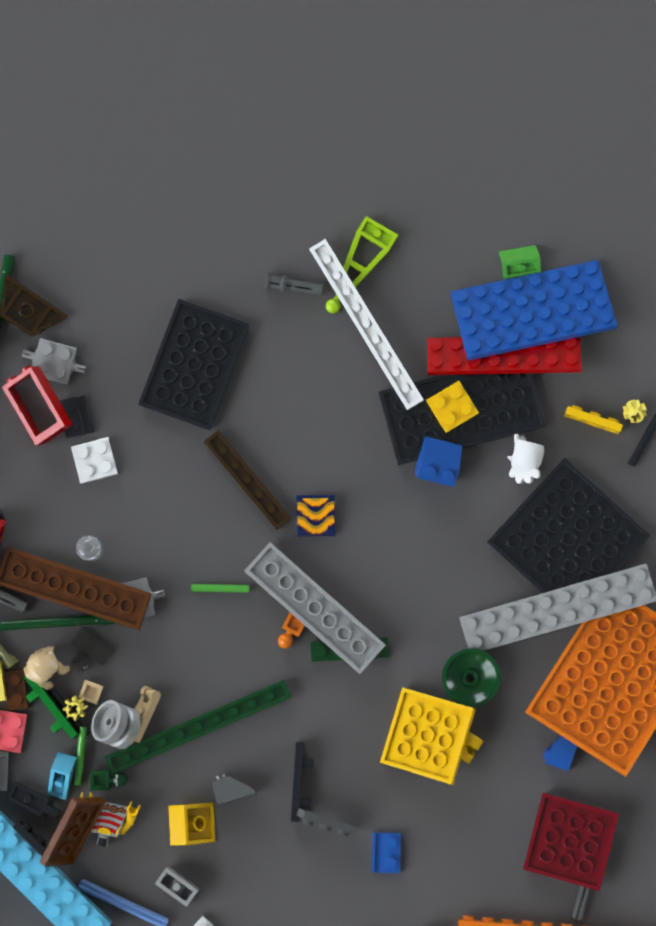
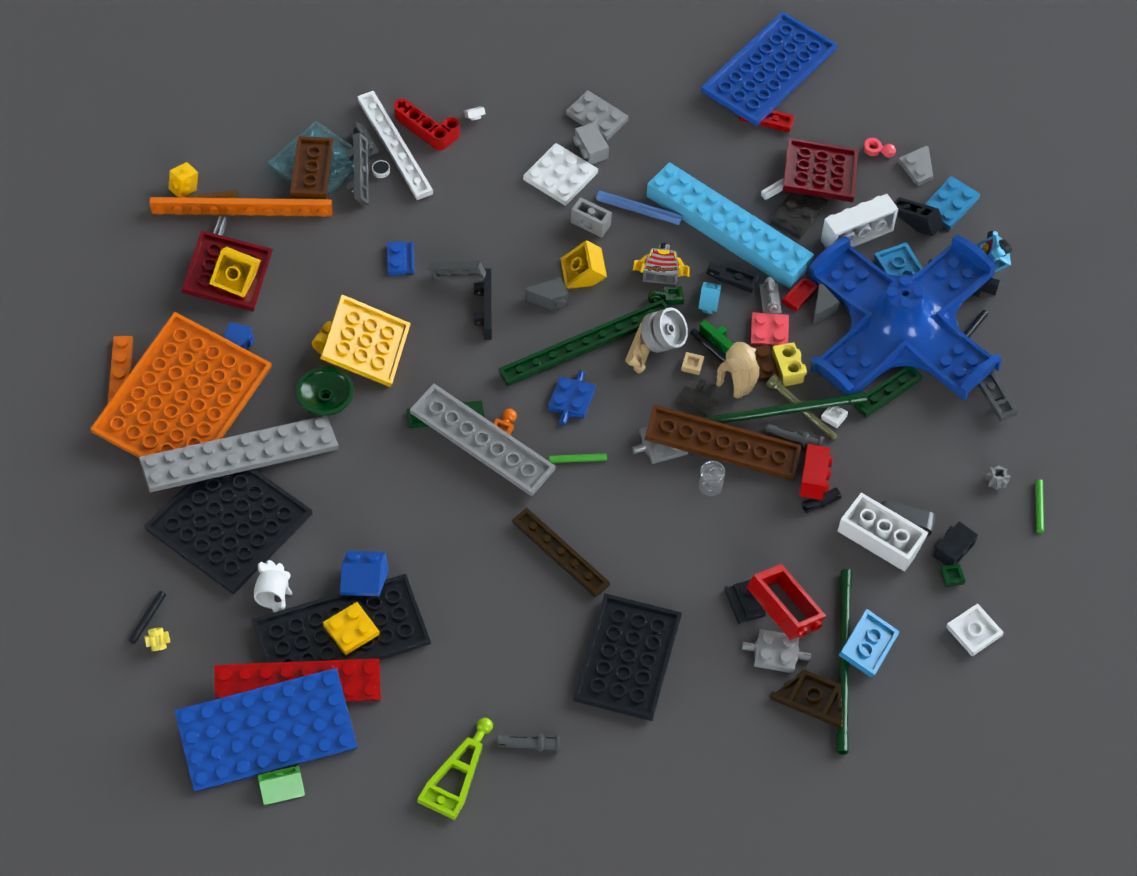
camera: 170 degrees right, 25 degrees down
black plate [12,821,47,855] -> none
reddish brown plate [40,797,106,866] -> none
light yellow gear [62,695,88,721] -> none
white plate [71,437,118,484] -> none
bright green bar [74,726,87,786] -> none
slope [296,495,335,537] -> none
white plate [309,239,424,411] -> none
yellow plate [564,405,623,434] -> none
none -> yellow slope [209,247,261,297]
none -> blue plate [548,370,596,426]

